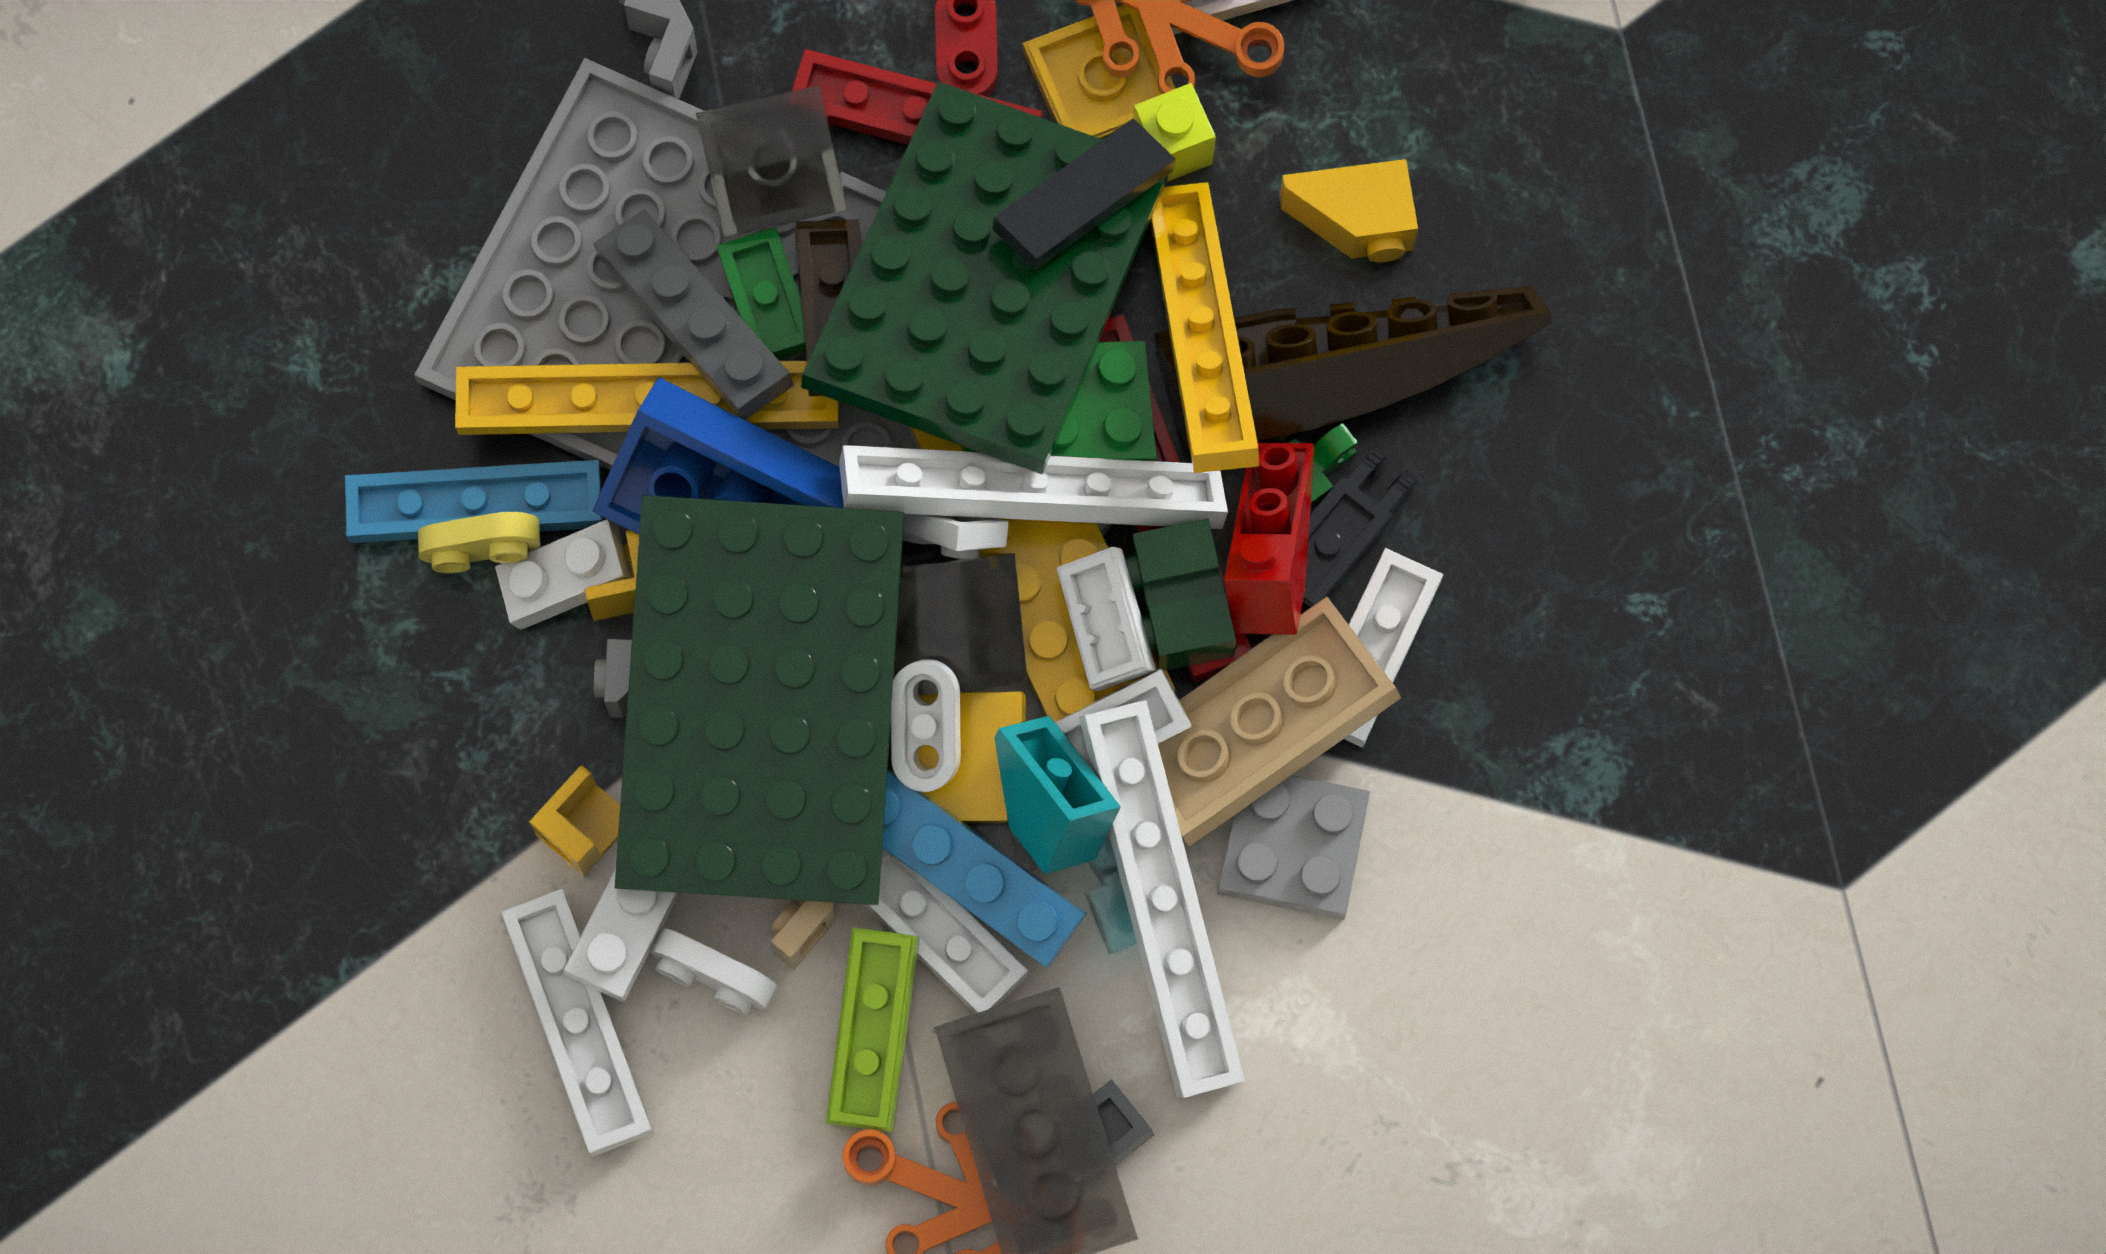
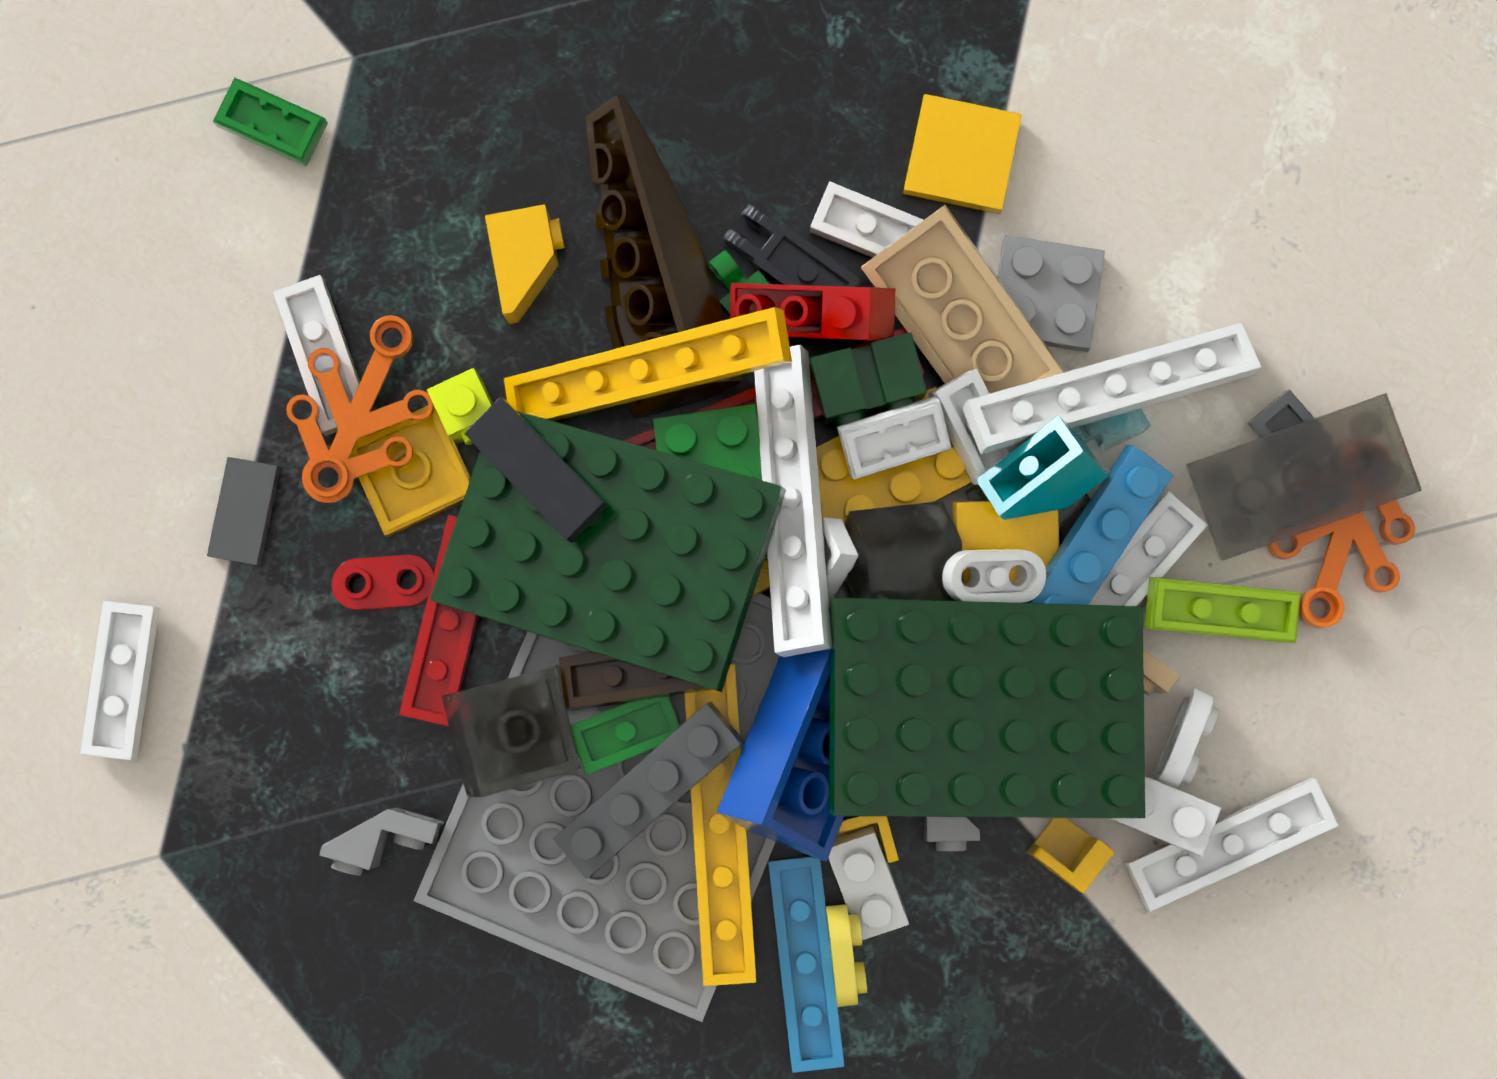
camera: 90 degrees left, 10 degrees up
none -> yellow tile [903,94,1022,214]

